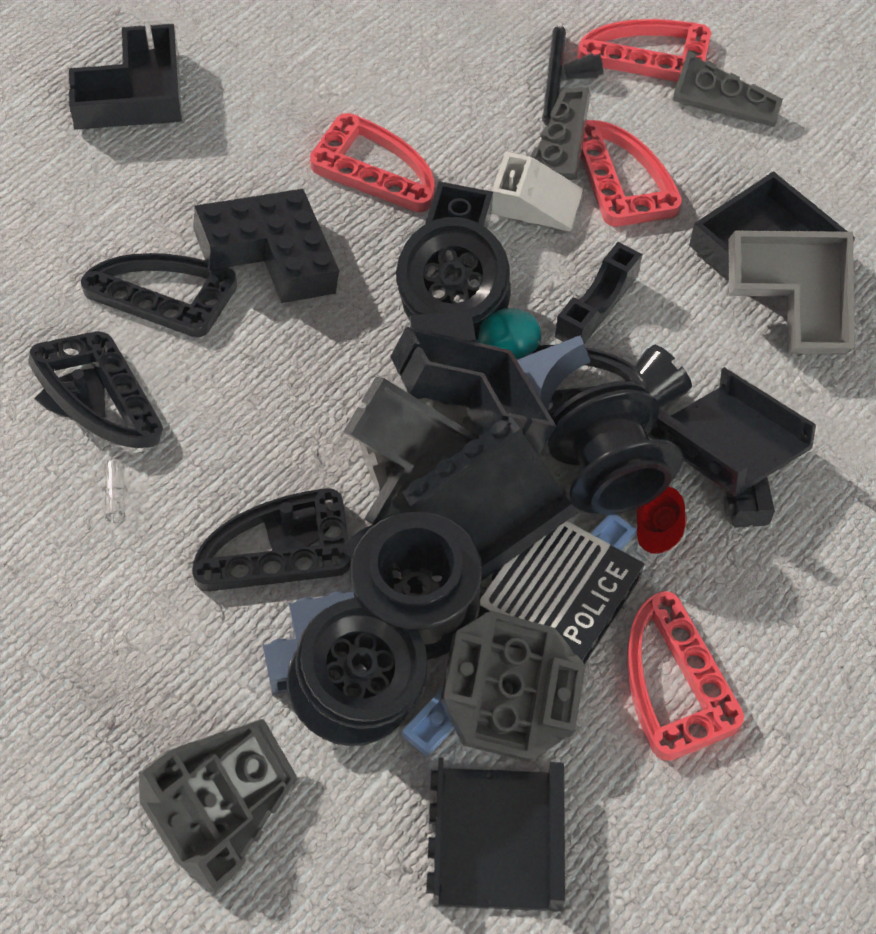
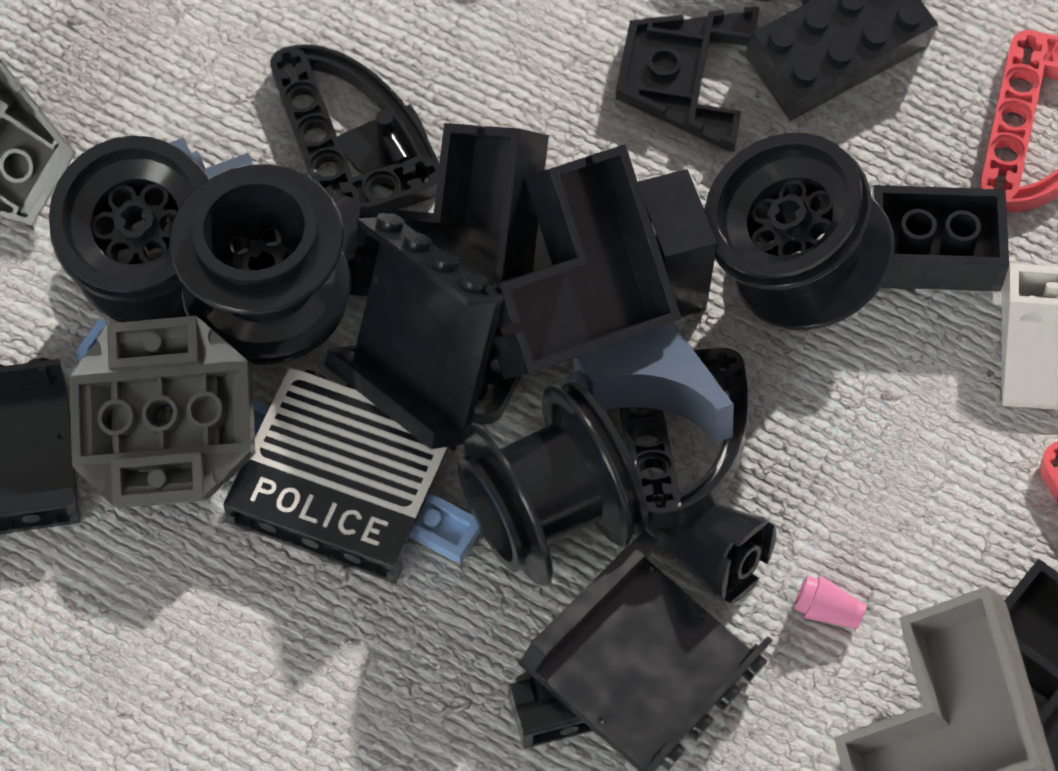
camera: 80 degrees right, 5 degrees up
teal piece [478,308,541,360] -> none
black arch [555,242,643,344] -> none
coral beam [627,591,744,761] -> none
red piece [637,486,687,554] -> none
none -> black wing [615,6,760,152]
none -> bright pink cone [793,575,867,630]

